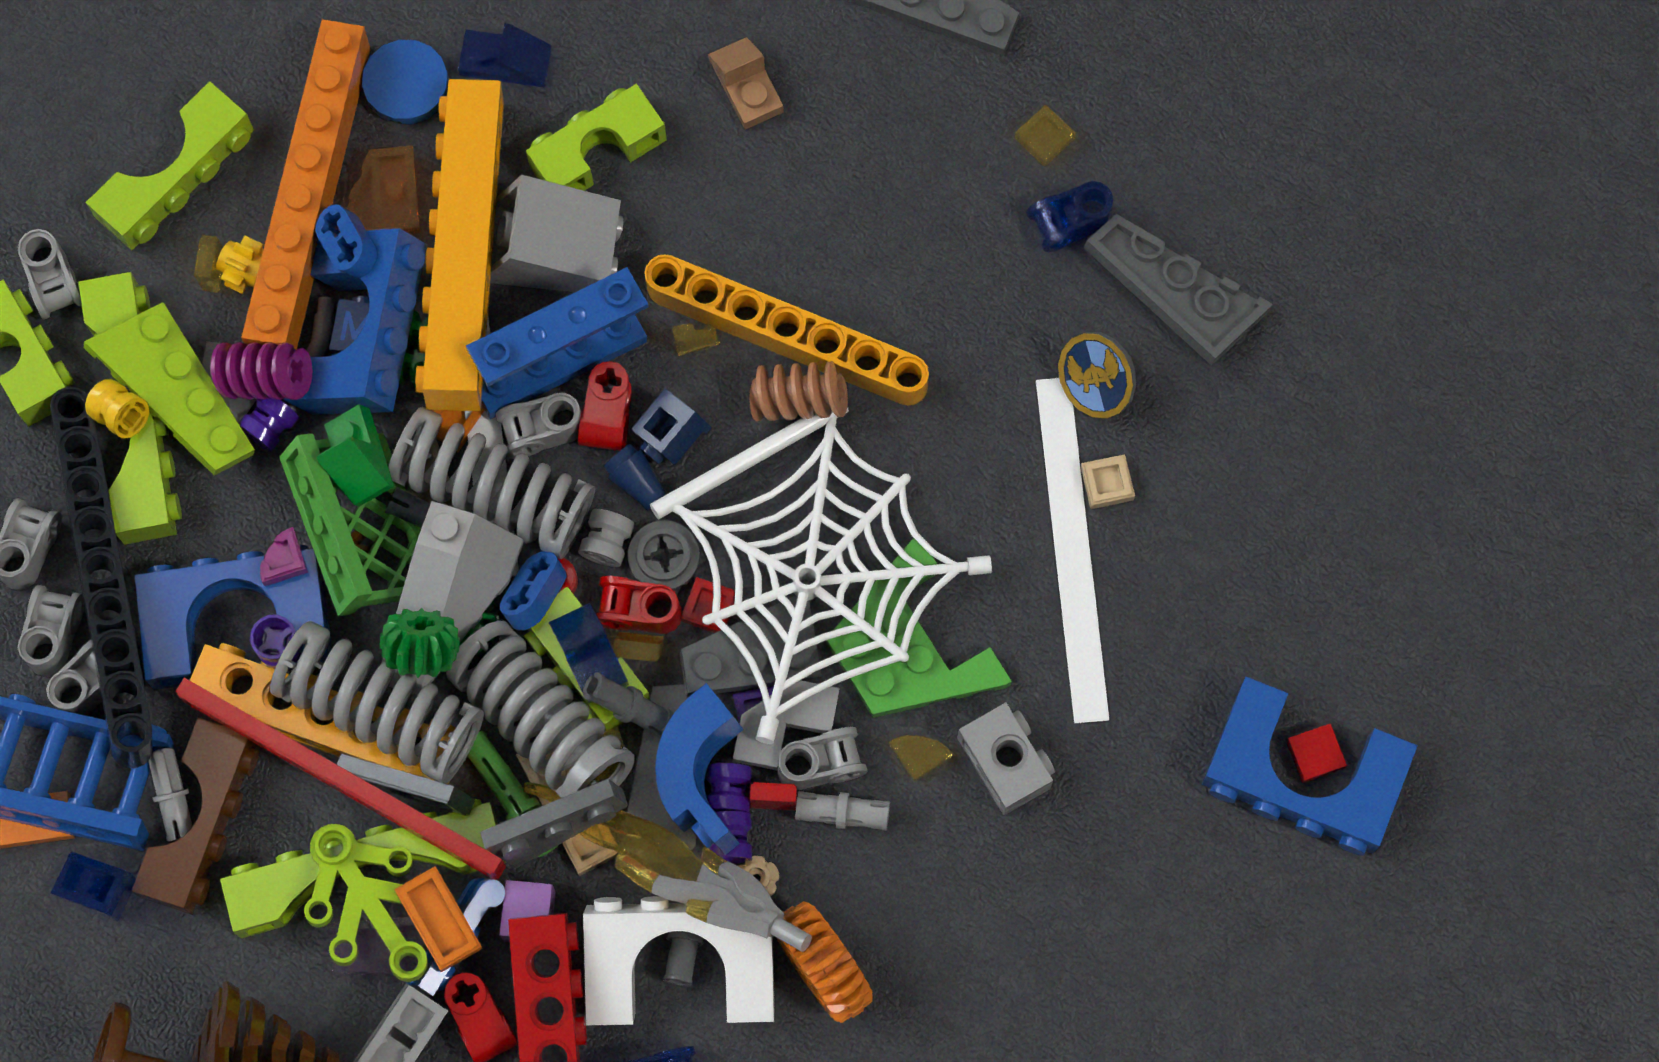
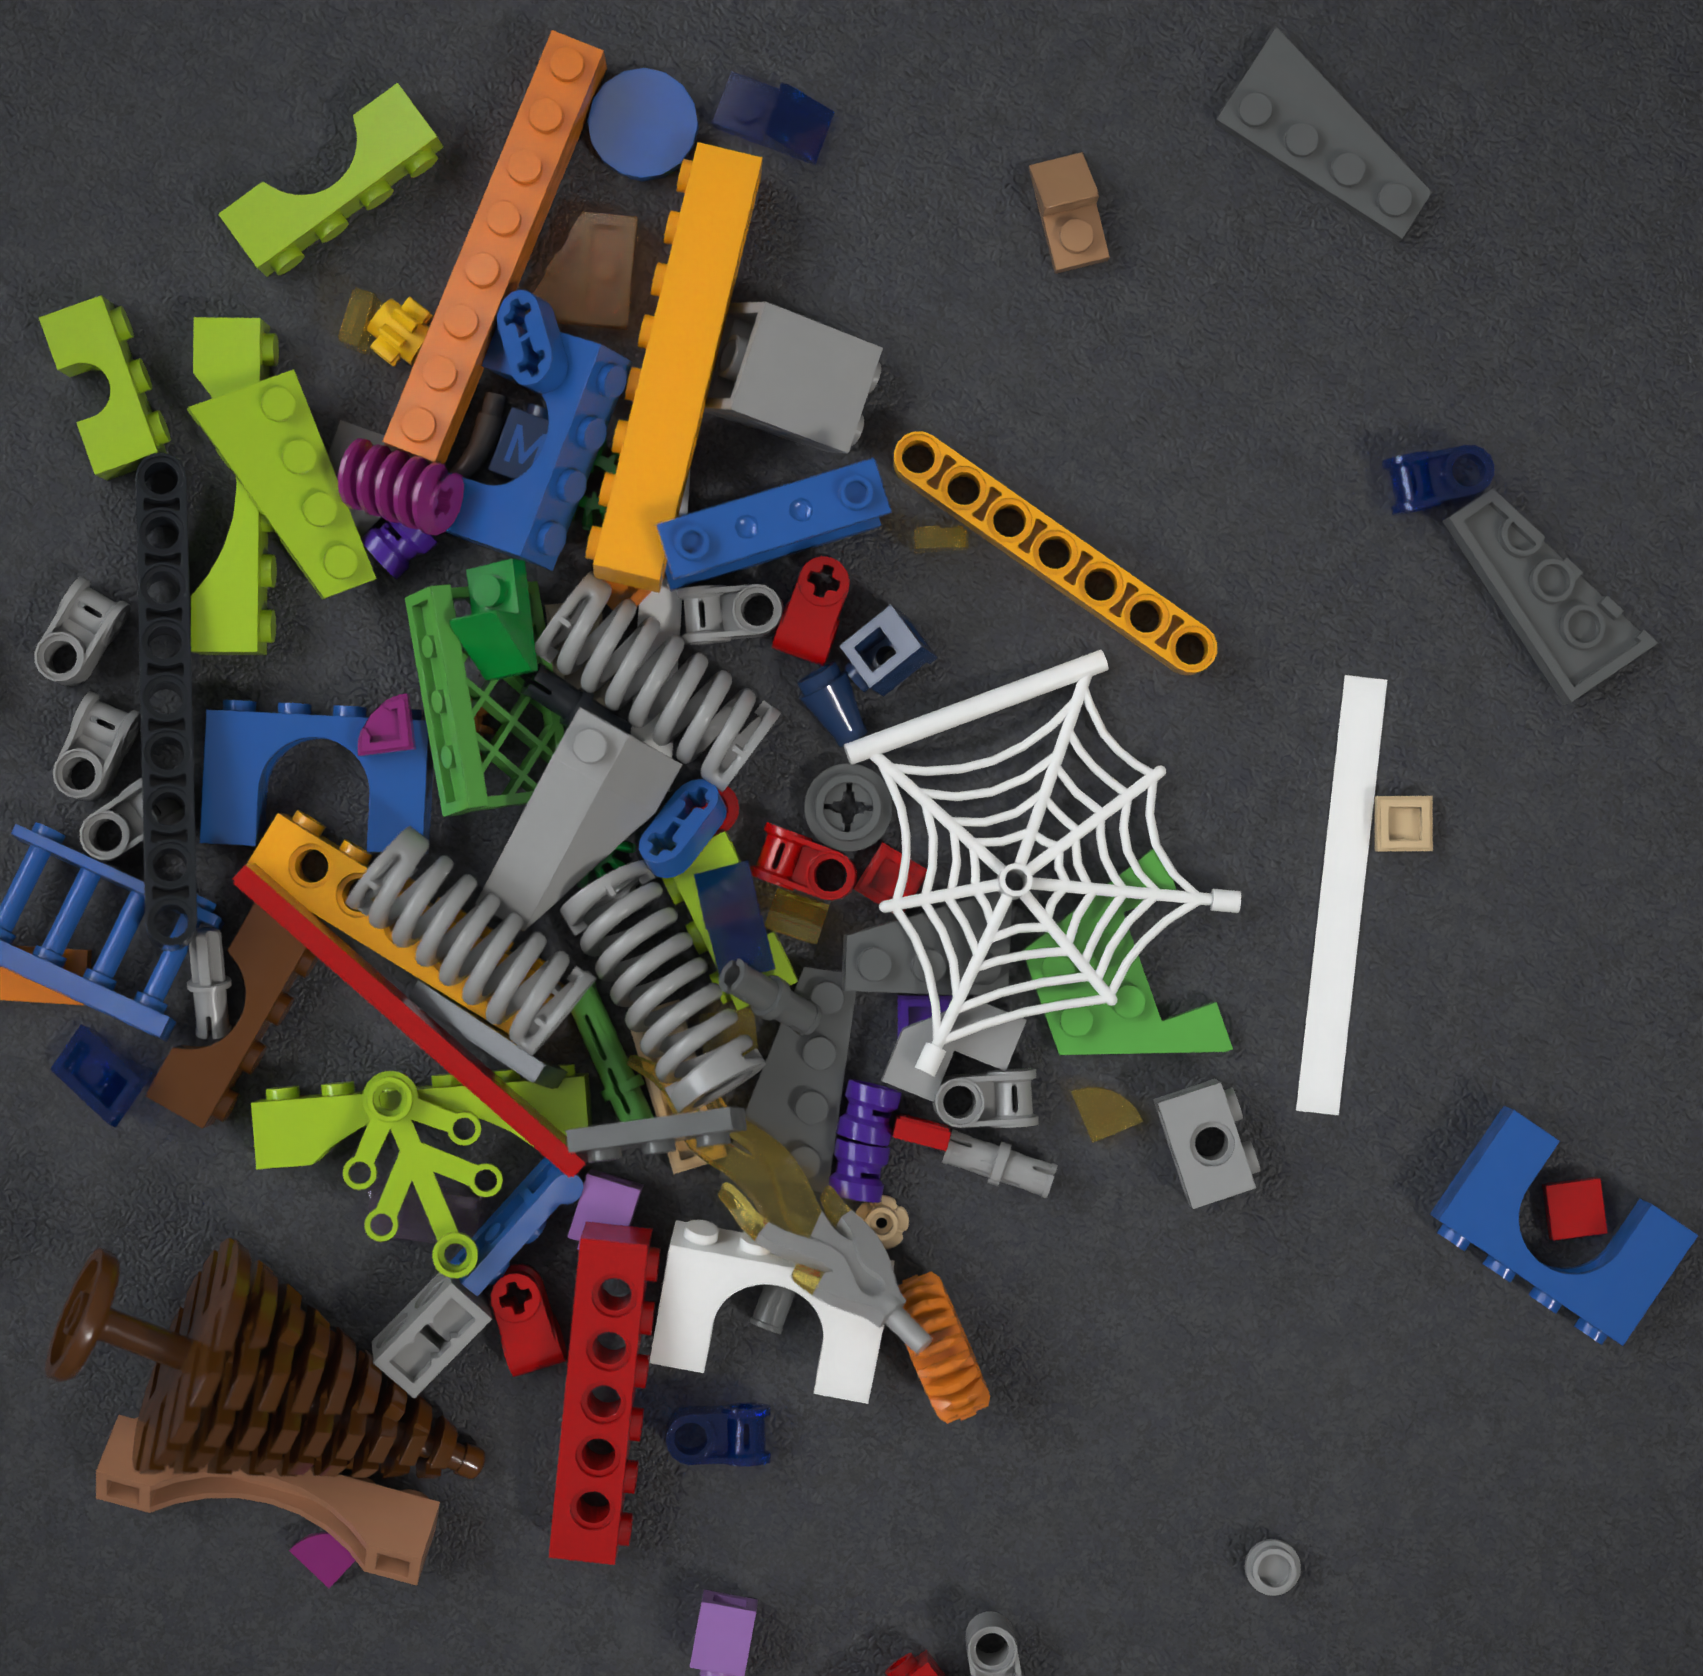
camera: 10 degrees right, 15 degrees up
light grey piece [18,229,82,320] -> none
yellow wheel [85,379,149,438] -> none
dark purple wheel [250,615,303,669] -> none
green gear [380,608,460,678] -> none
orange tile [394,866,482,972] -> none
lime arch [526,83,667,191] -> none
light grey wheel [578,509,634,567] -> none
blue arch [655,683,744,855] -> none
nougat piece [749,361,848,422] -> none
clear yellow tile [1014,104,1076,167] -> none
shield [1058,332,1136,418] -> none

